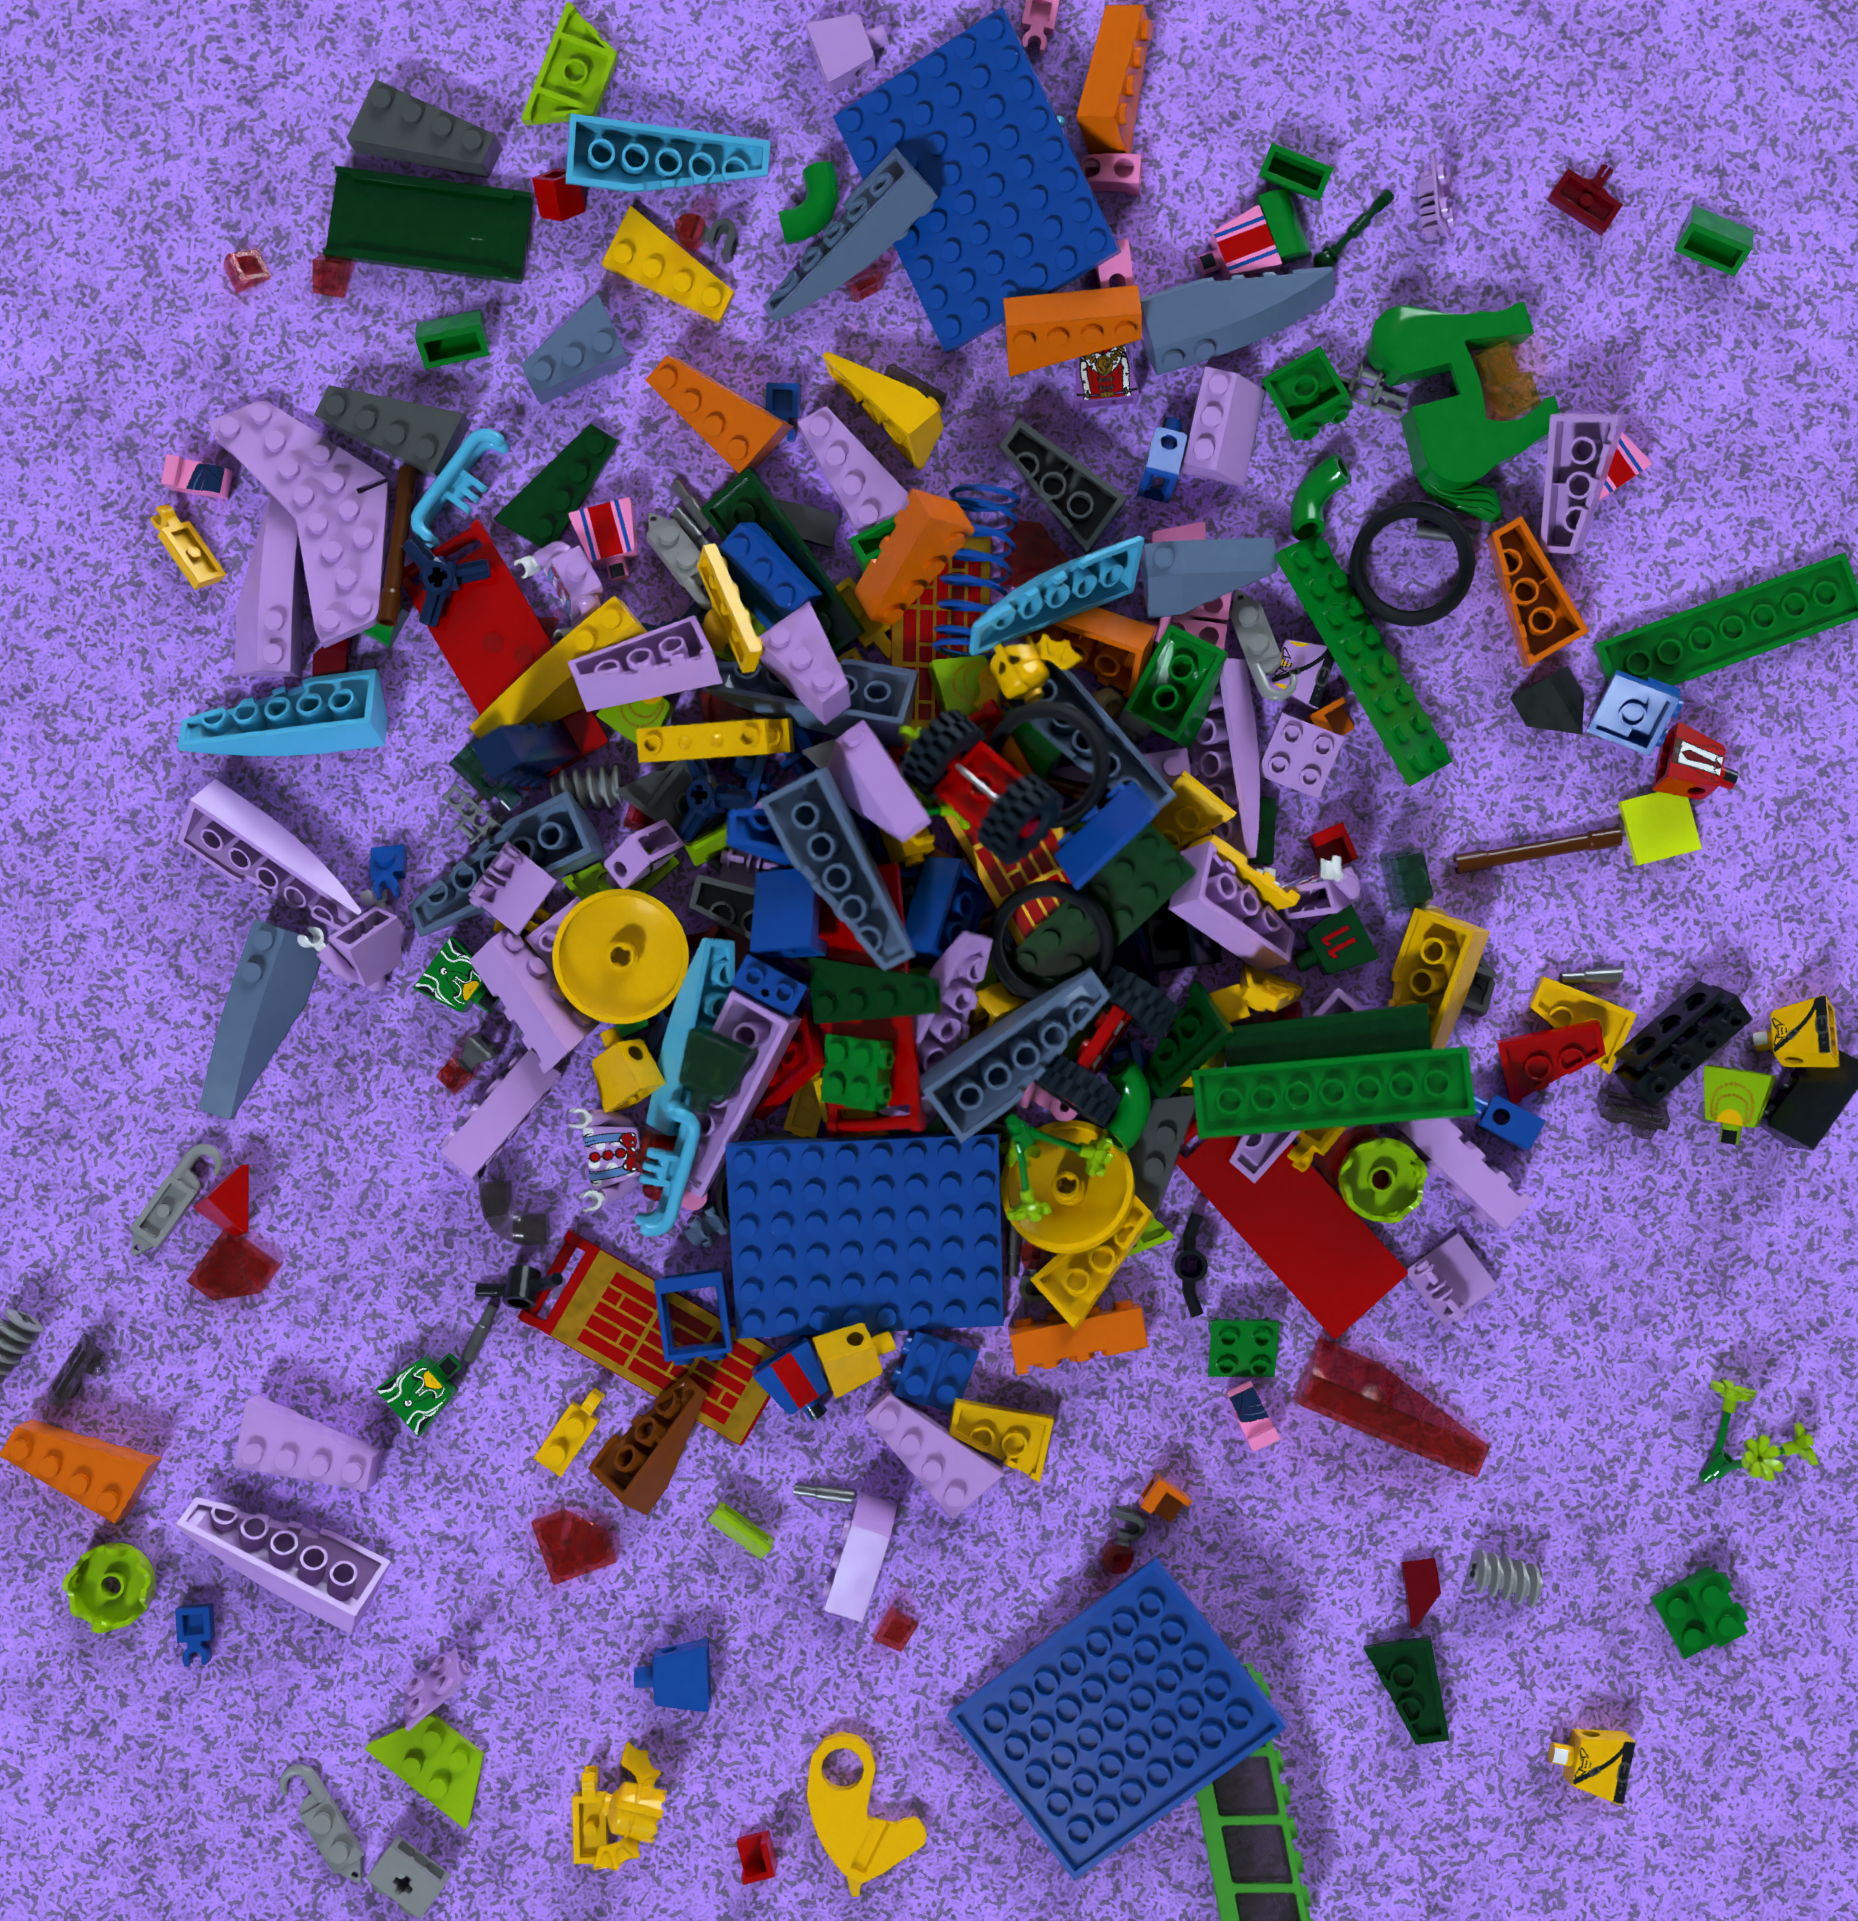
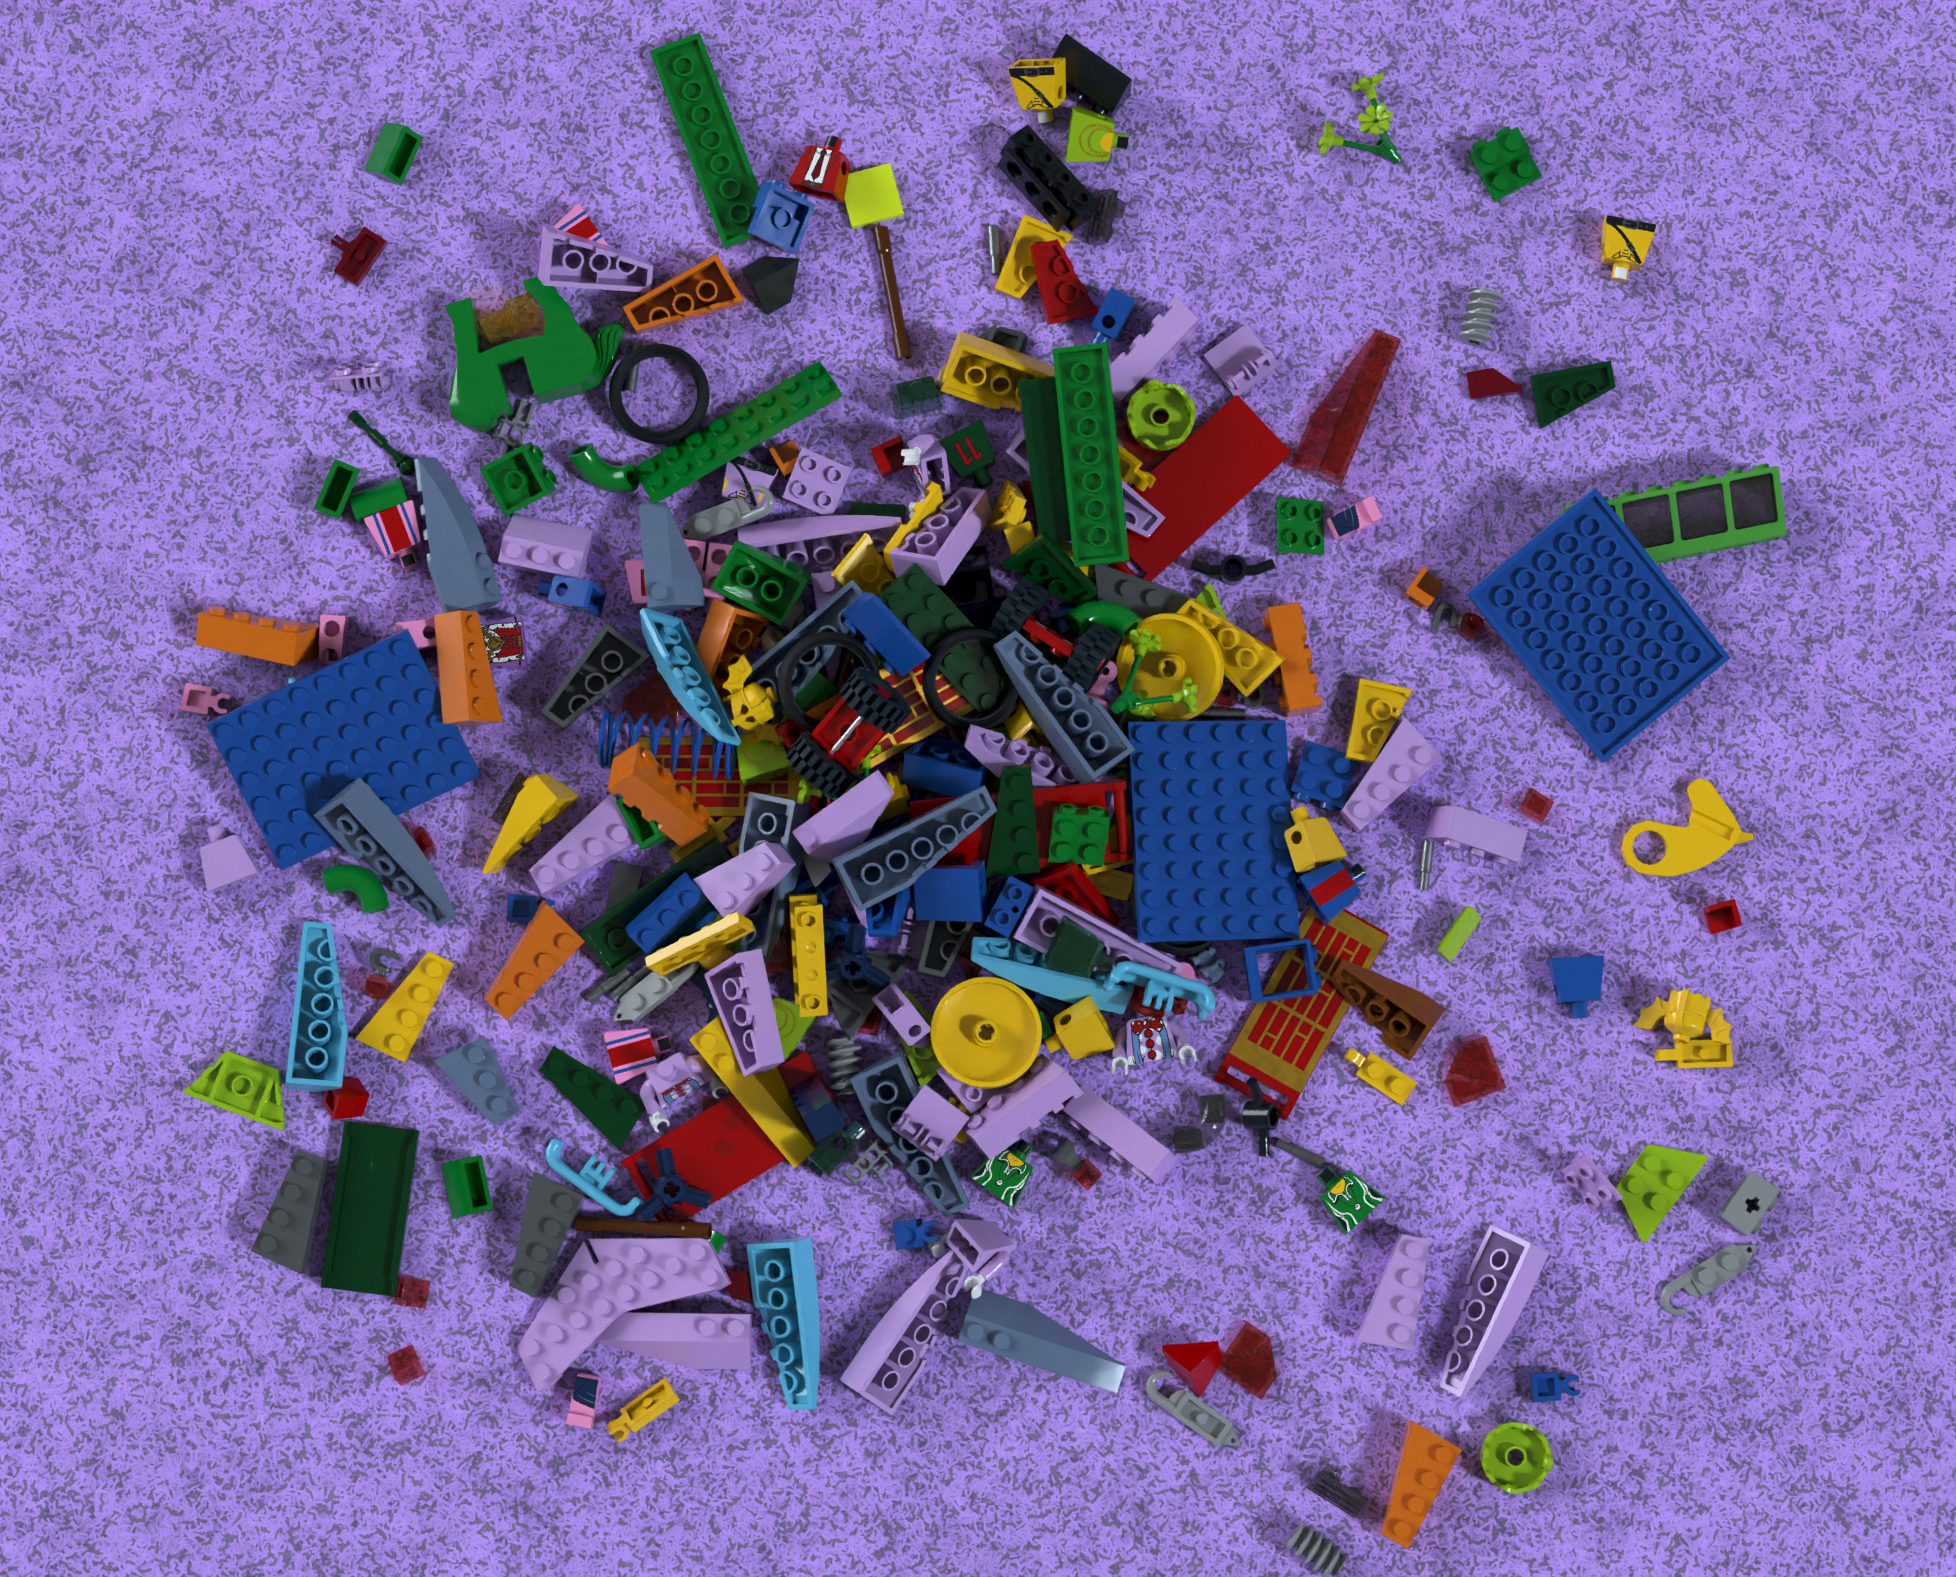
camera: 90 degrees left, 5 degrees down
lime slope [685,821,732,866] -> none

